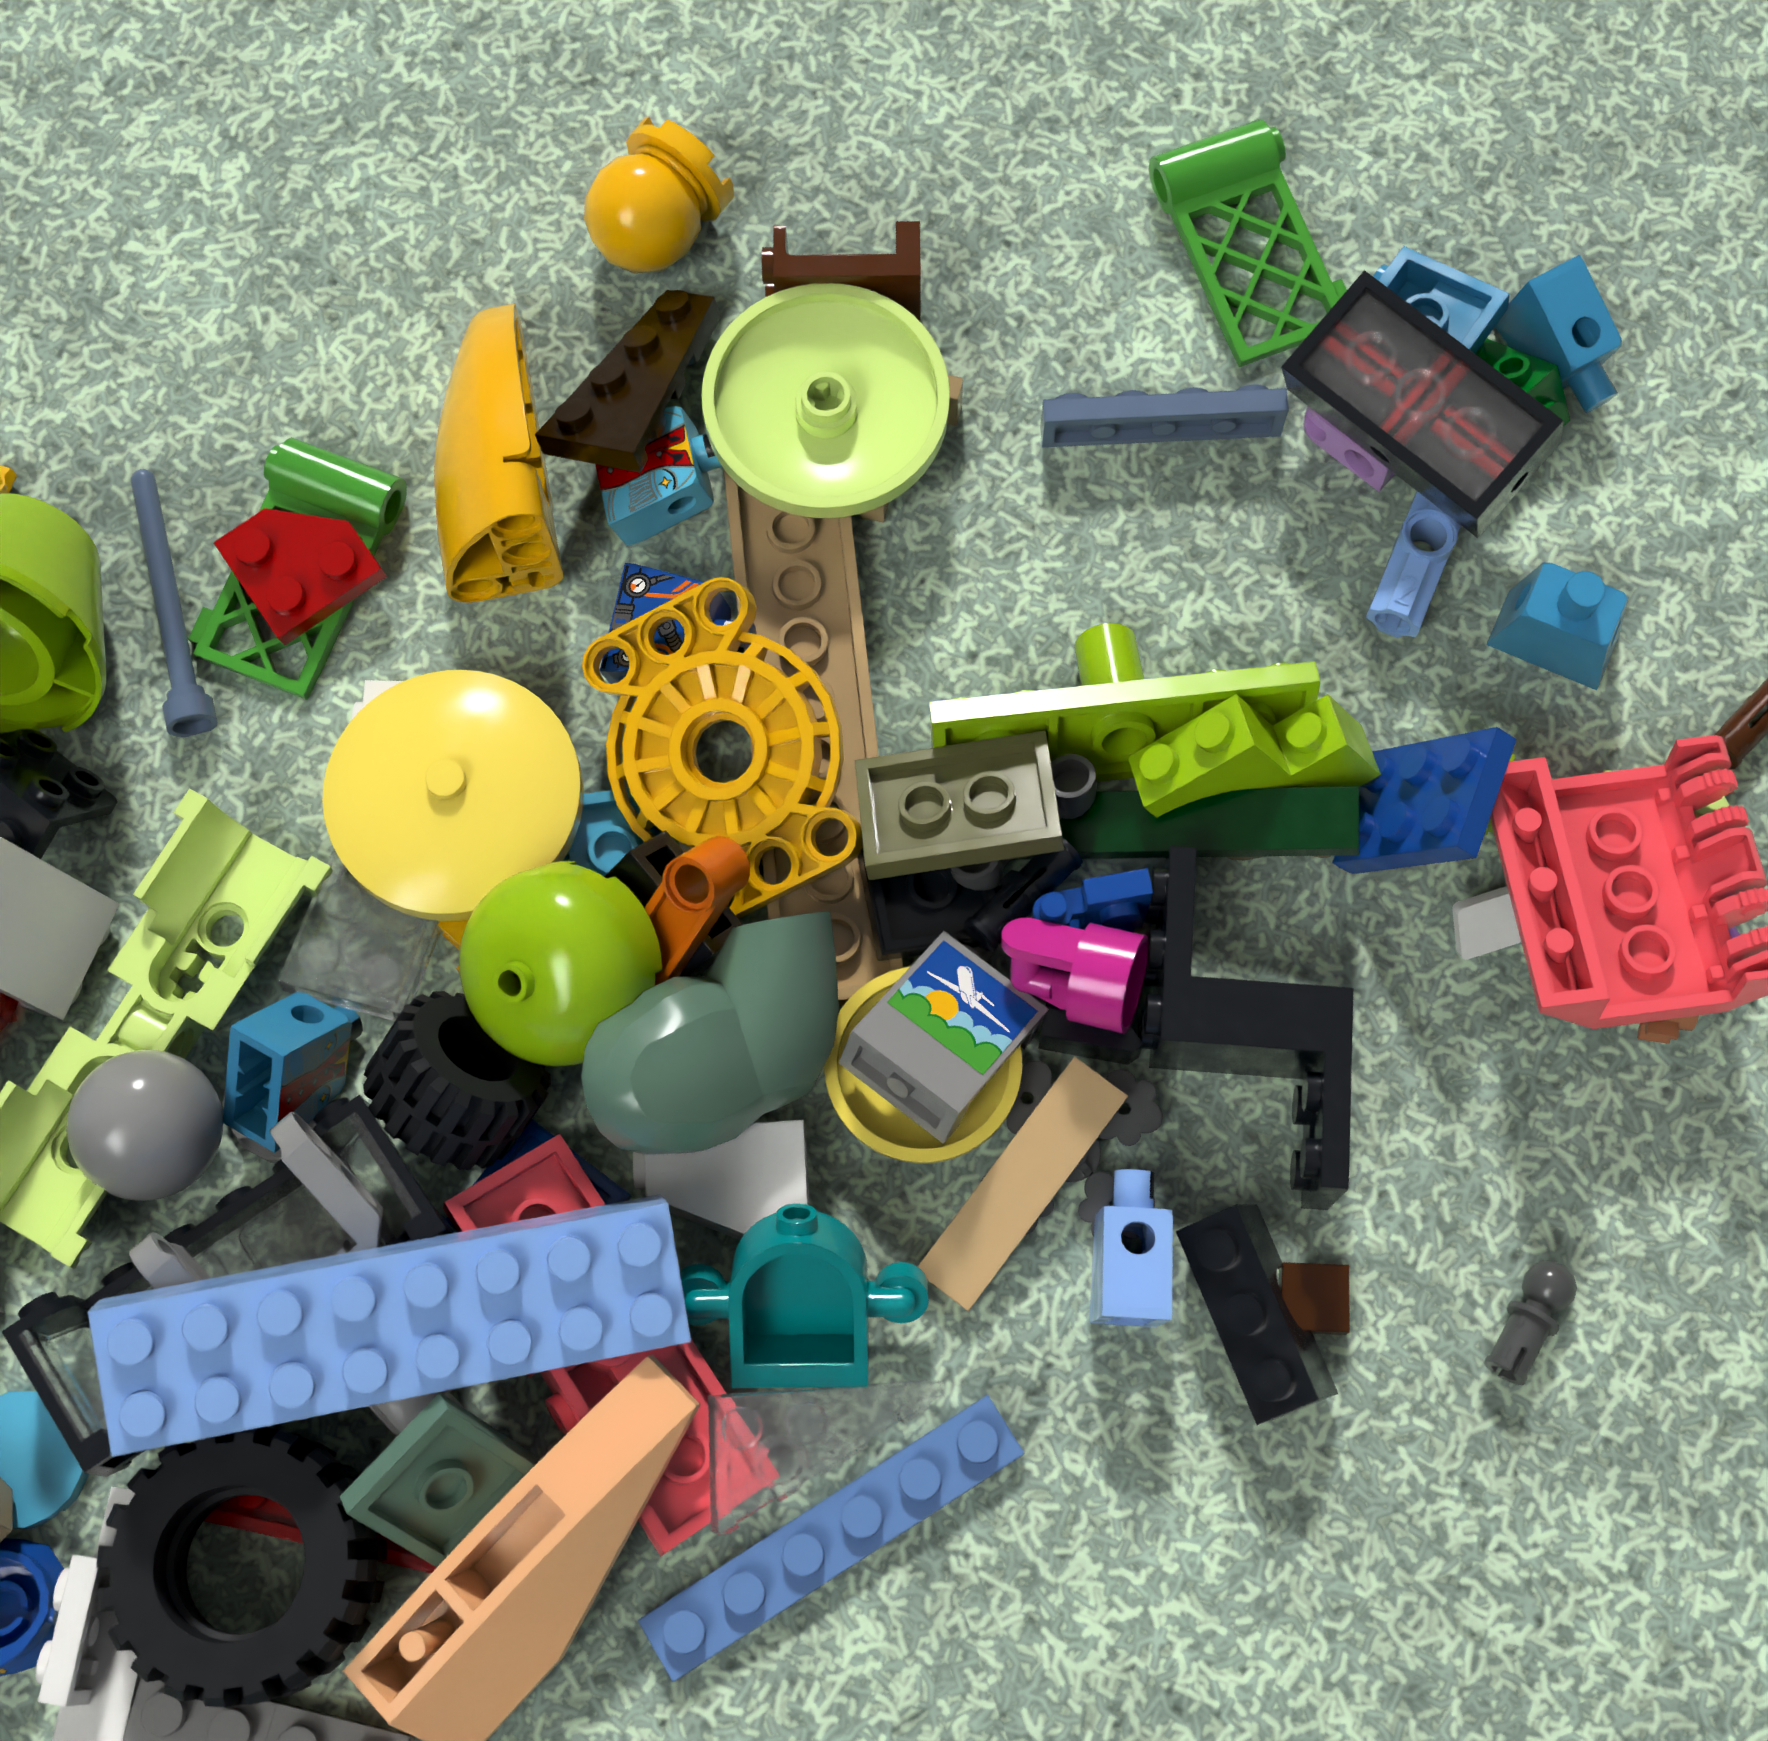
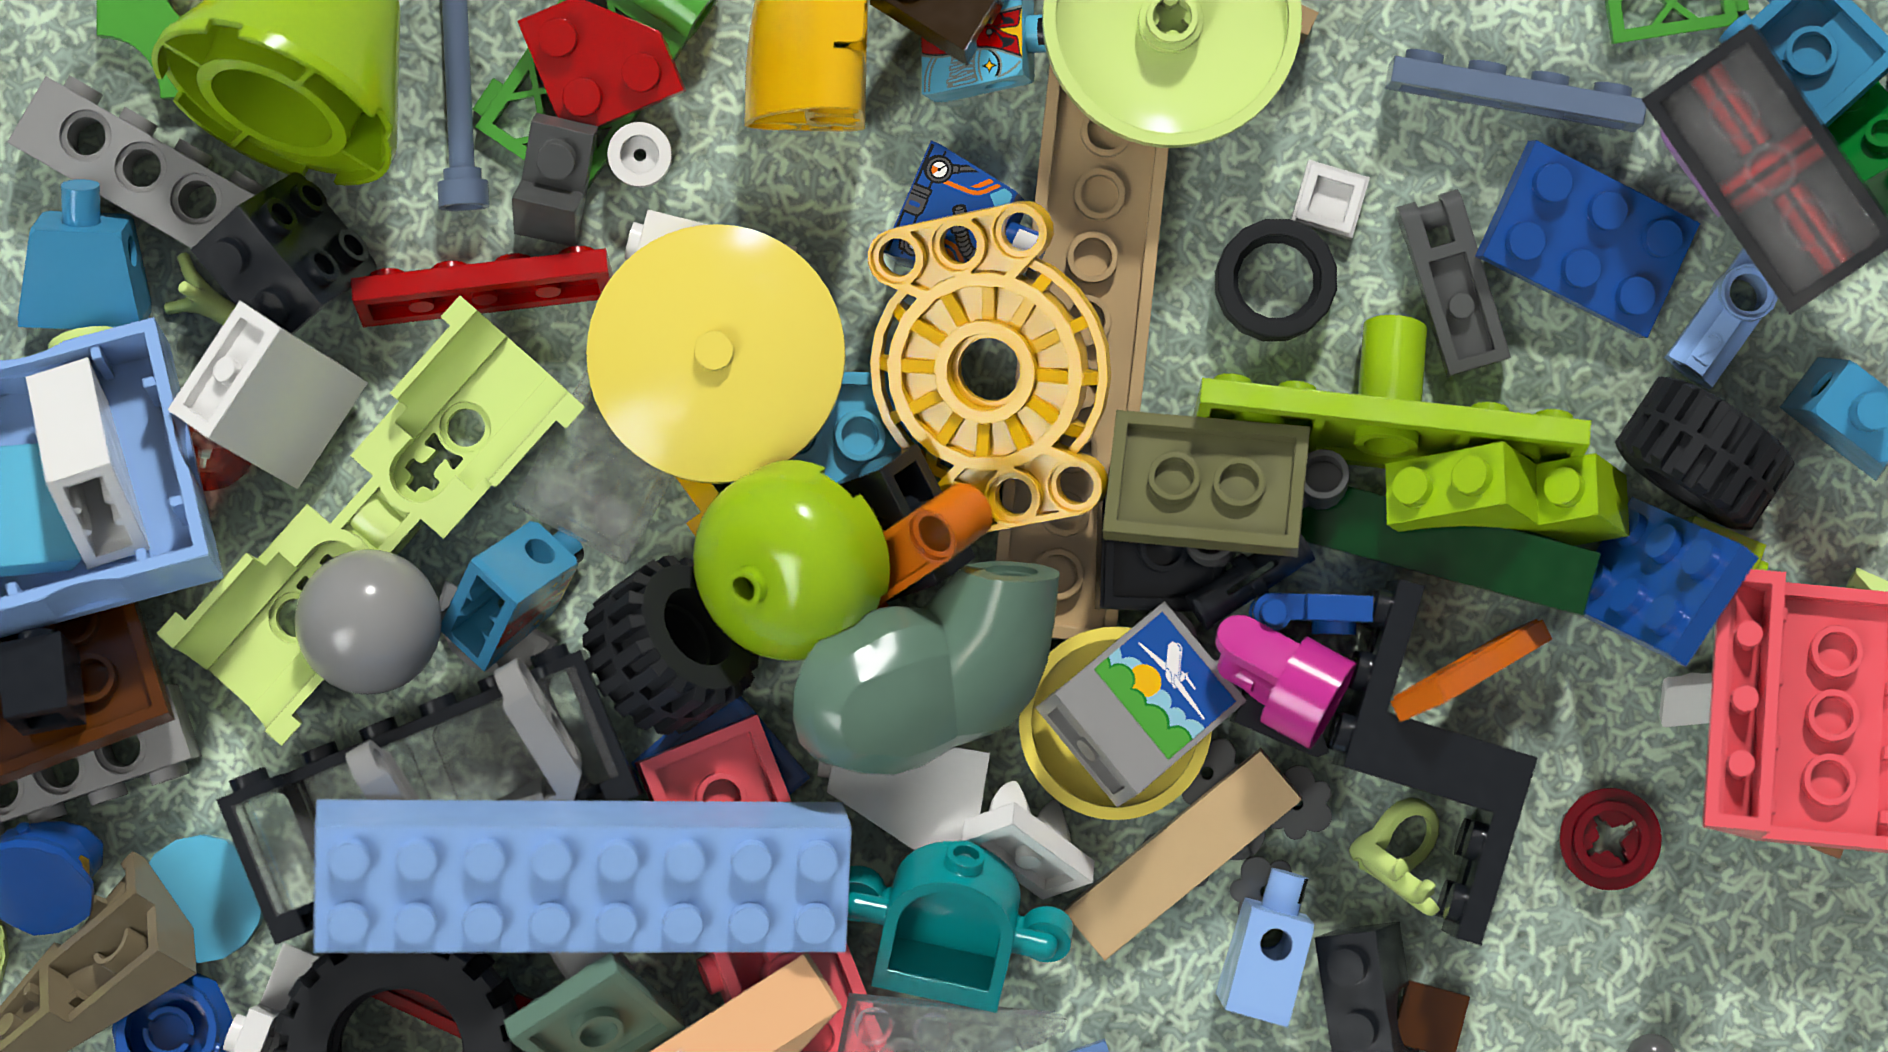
camera: 10 degrees right, 15 degrees up
none -> red plate [351,246,613,328]
none -> dark grey slope [512,113,598,247]
none -> white tile [607,122,672,188]
none -> white tile [962,781,1095,900]
none -> black tyre [1215,219,1337,341]
none -> white tile [1291,160,1370,240]
none -> yellowish green piece [1349,797,1440,916]
none -> orange tile [1390,619,1552,722]
none -> dark grey plate [1396,189,1511,377]
none -> blue plate [1475,140,1700,338]
none -> dark red gear [1557,788,1662,890]
none -> black tyre [1614,377,1795,531]

